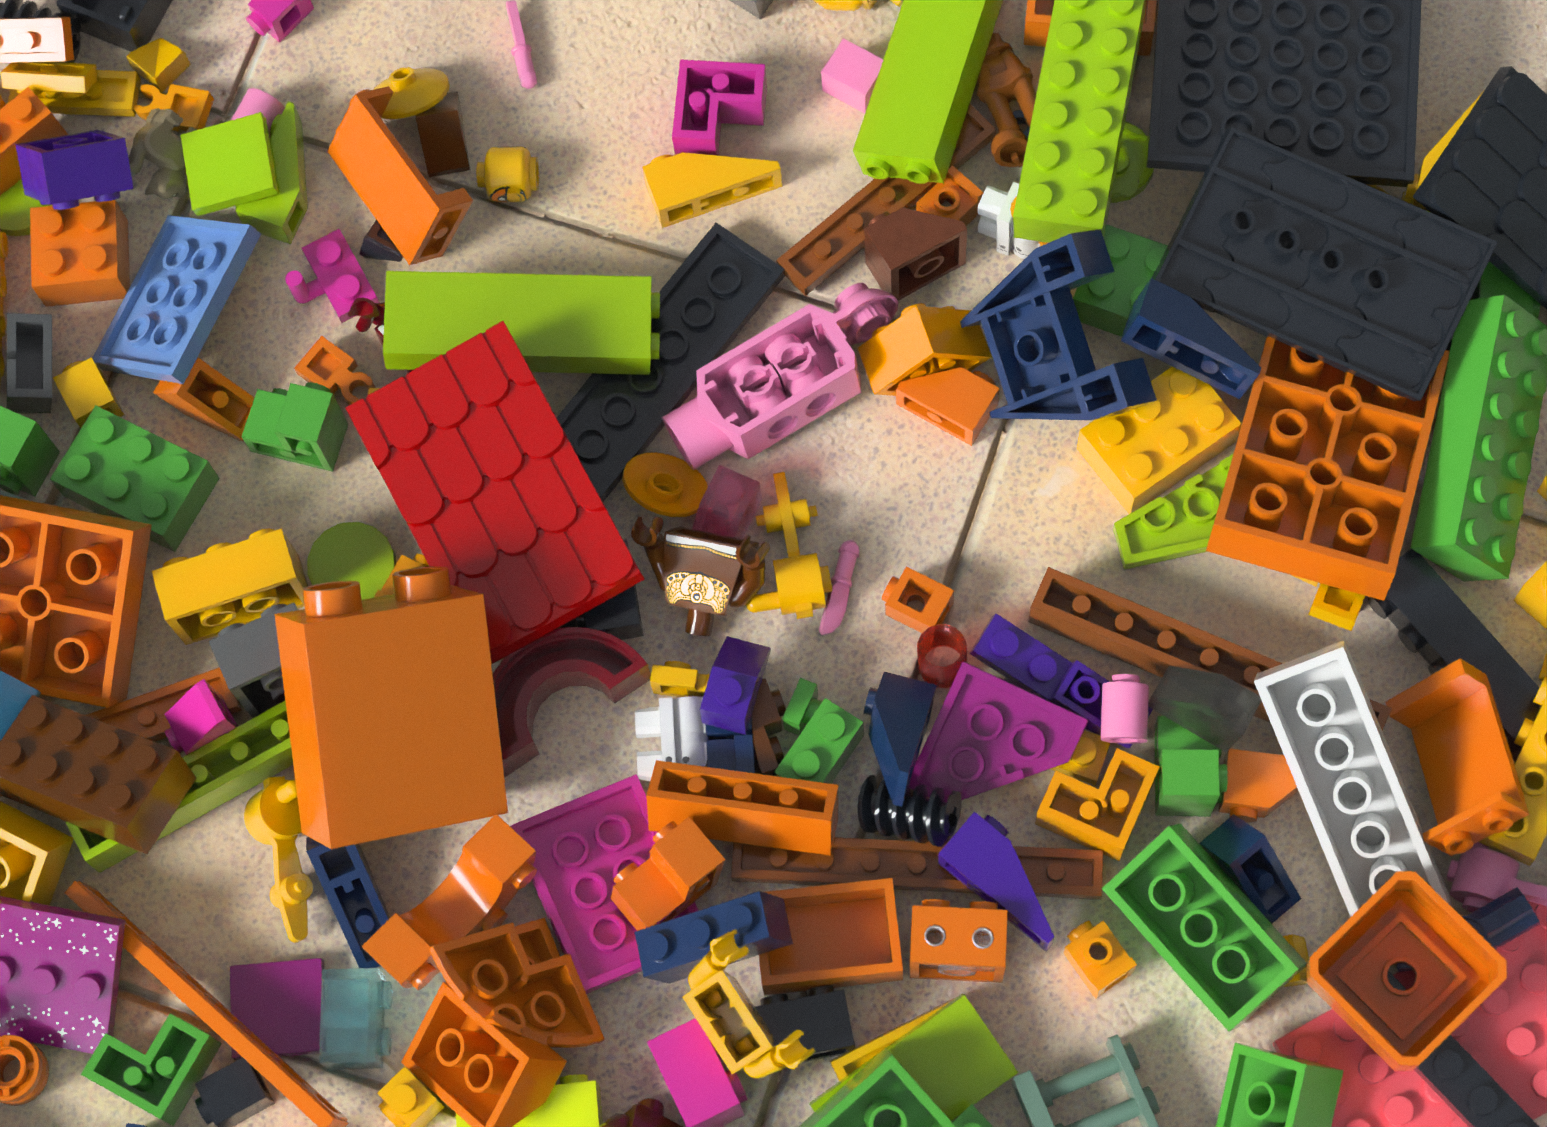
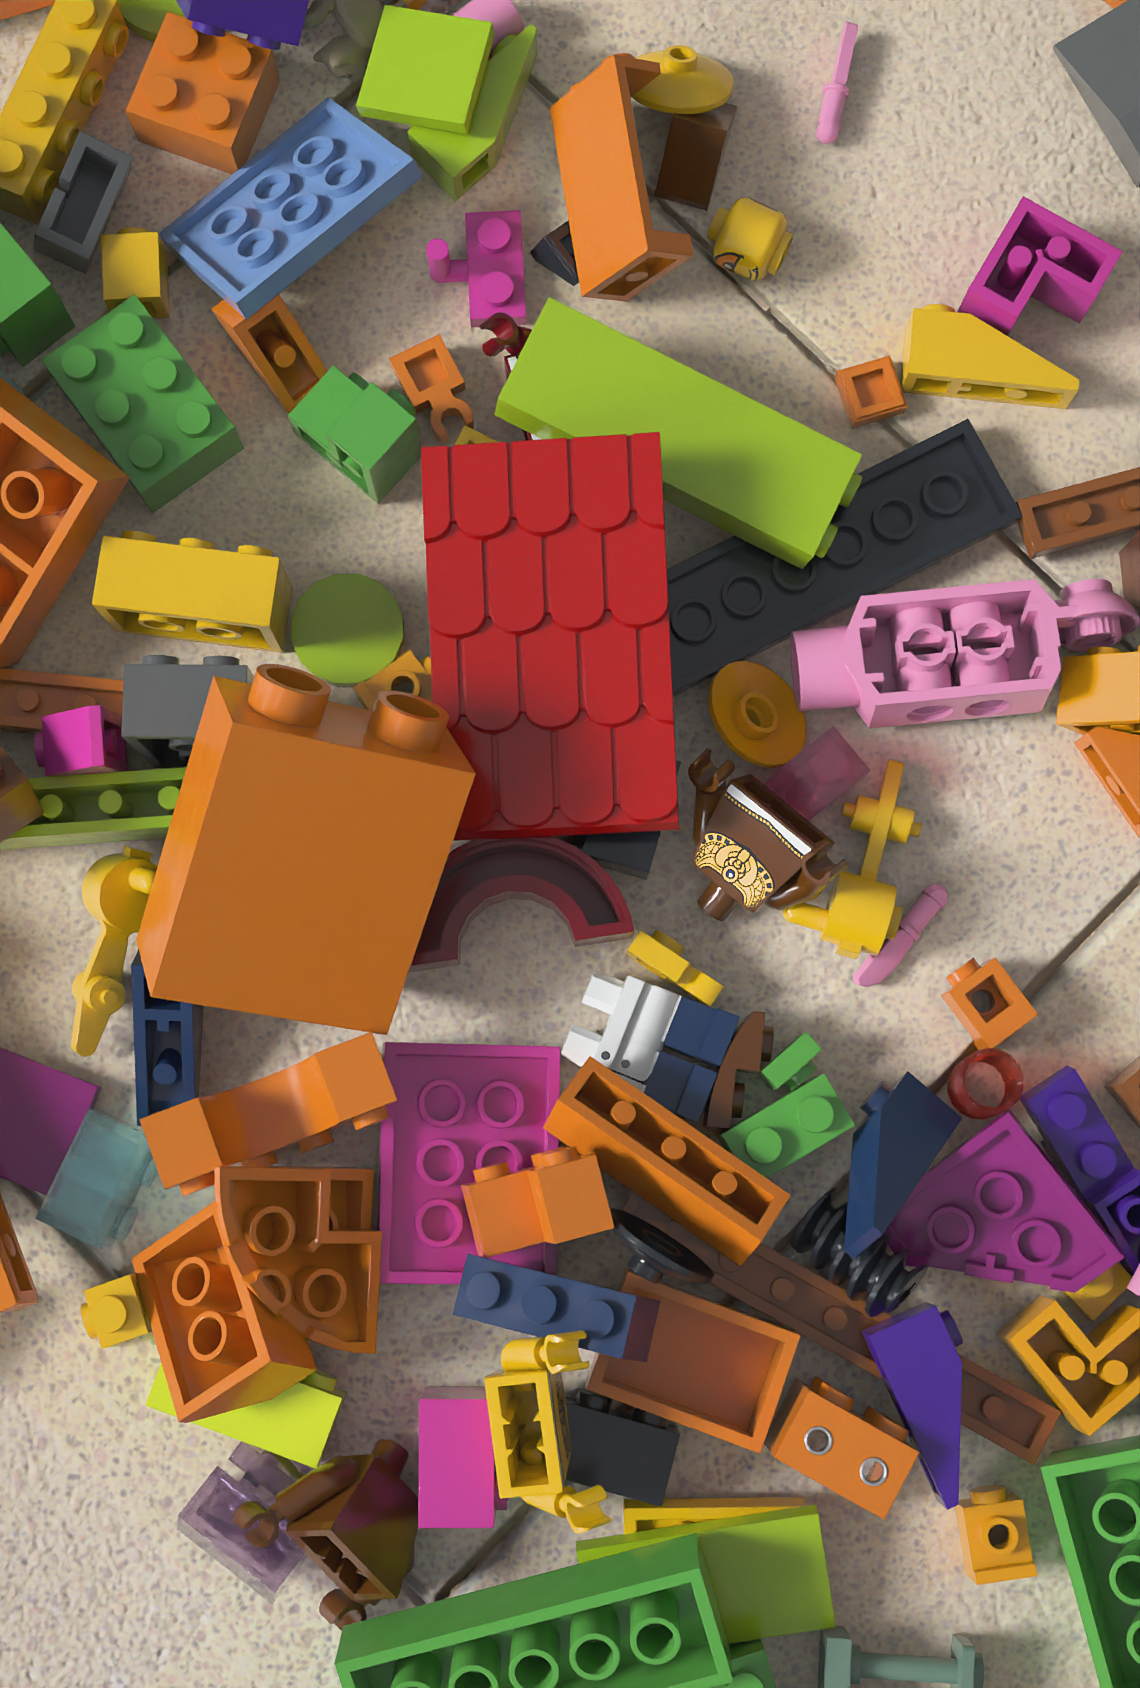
camera: 15 degrees right, 10 degrees up
dark purple slope [700,636,771,735] -> none
none -> black dish [610,1208,714,1284]
none -> orange tile [835,355,908,429]

